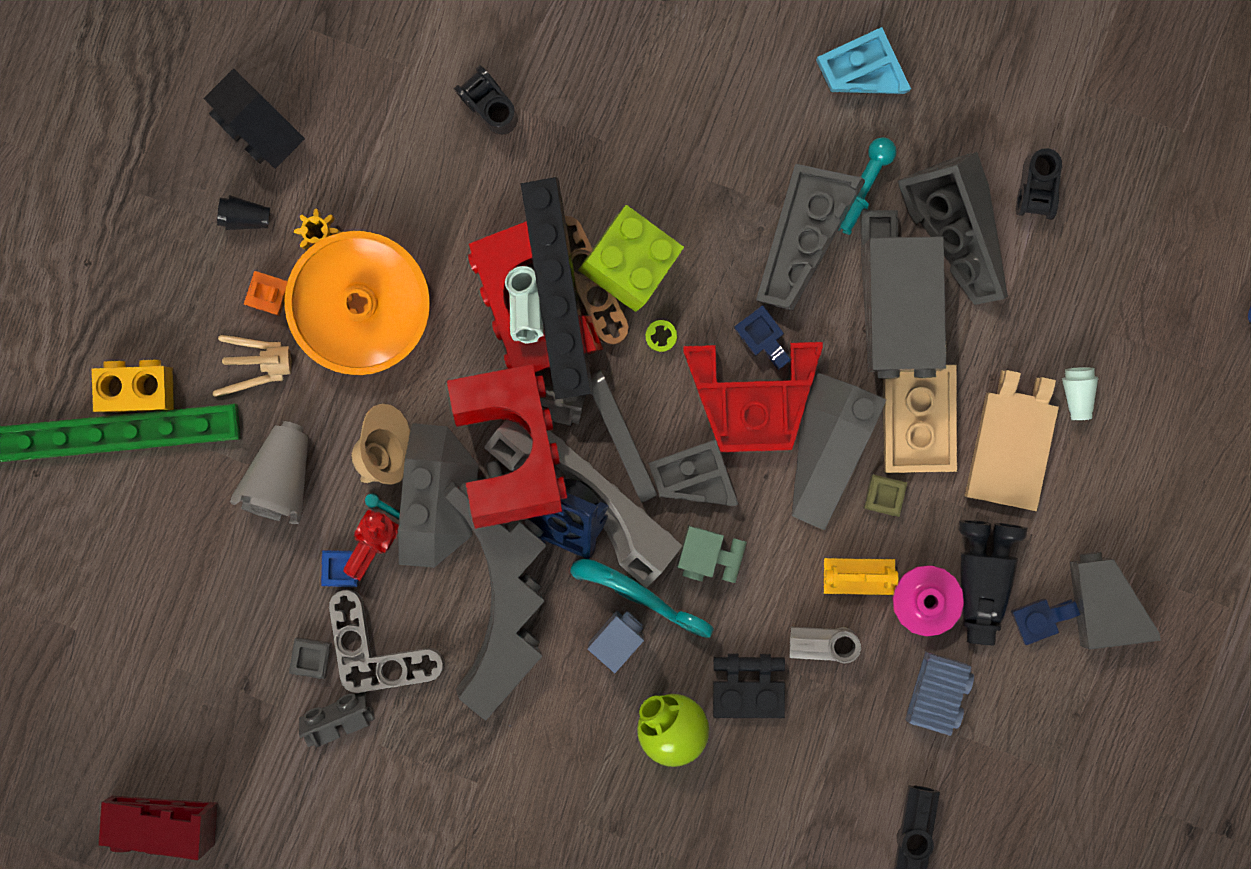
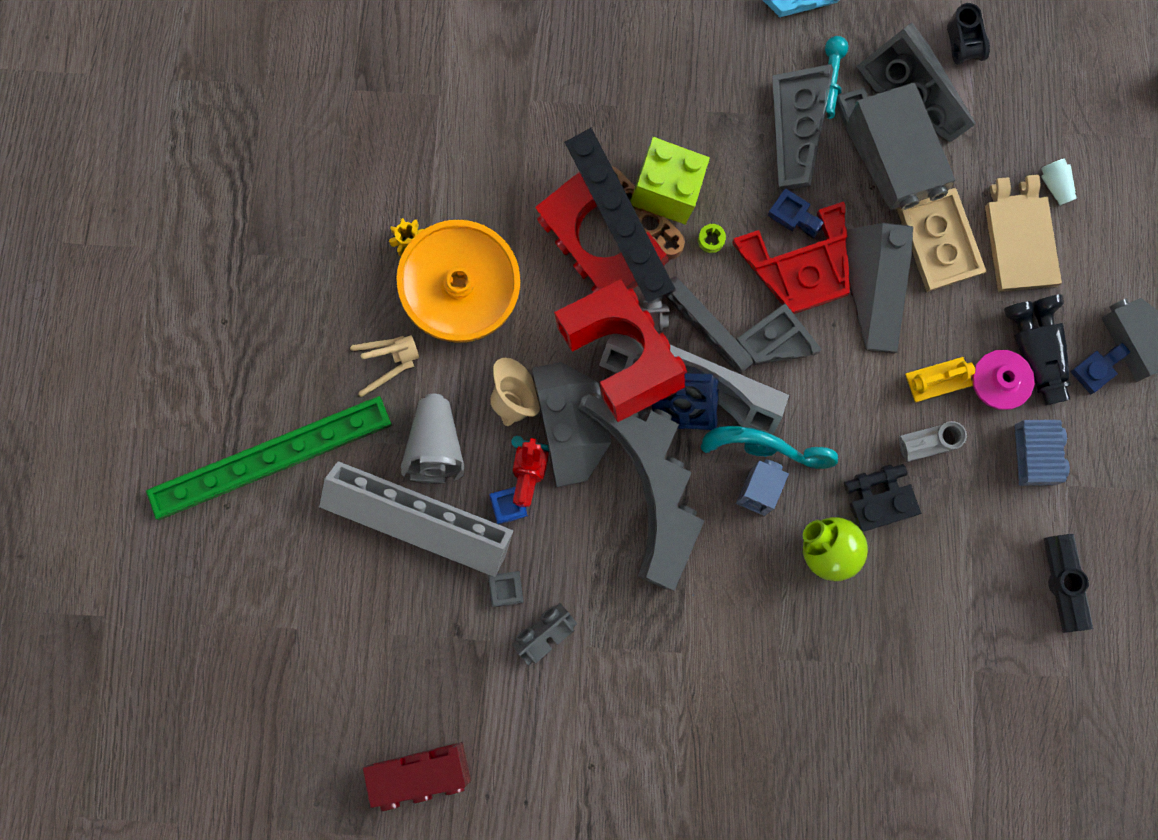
camera: 15 degrees left, 10 degrees down
yellow brick [92,360,174,413] -> none
black brick [203,68,305,169] -> none
black cone [217,195,270,230] -> none
orange tile [244,271,288,316] -> none
light grey beam [329,589,444,693] -> none
black piece [453,65,518,135] -> none
light aqua piece [505,266,544,344] -> none
sand green brick [677,525,747,583] -> none
olive tile [863,474,907,517] -> none
none -> light grey brick [319,461,513,577]

